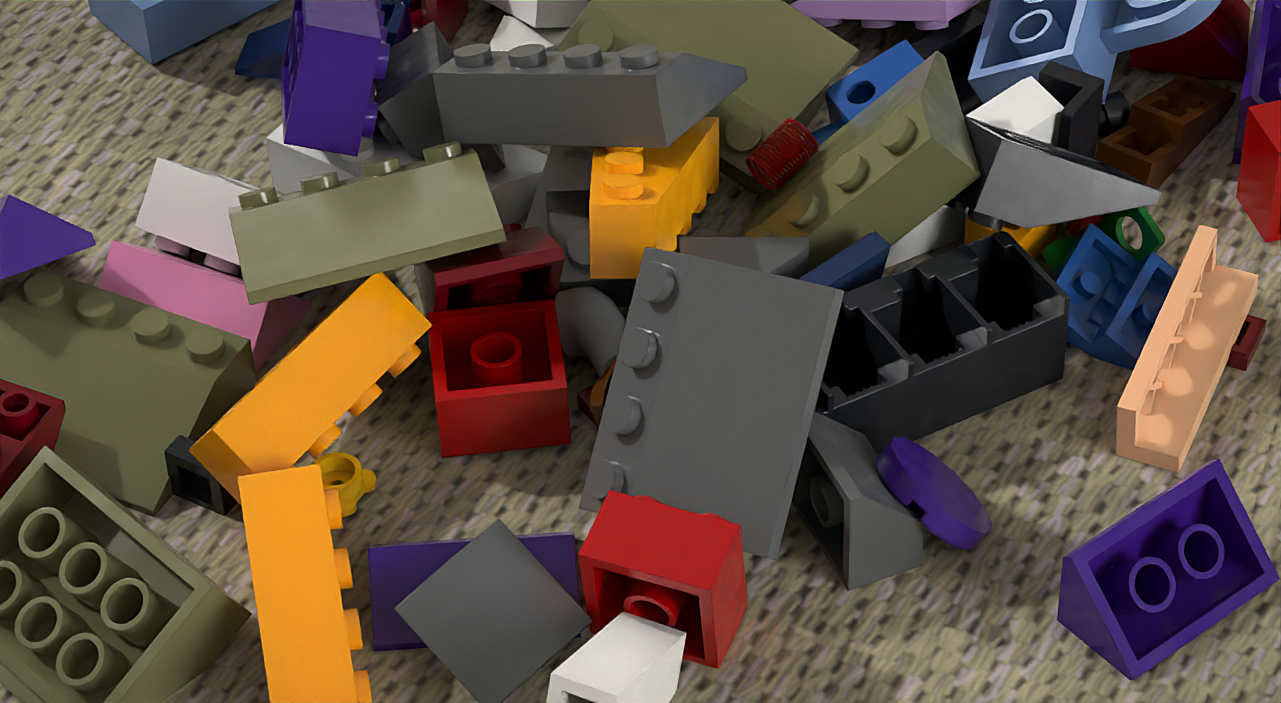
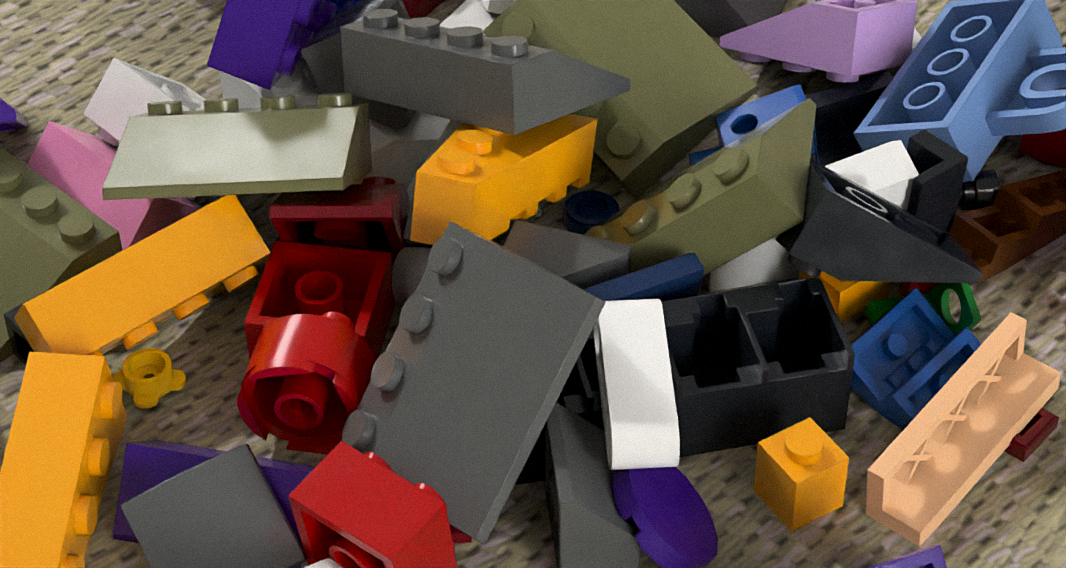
camera: 15 degrees right, 0 degrees up
red piece [746,118,819,191] -> none
none -> red brick [237,312,376,455]
none -> dark blue tile [563,190,619,235]
none -> white beam [593,299,680,470]
none -> light orange brick [753,417,849,532]

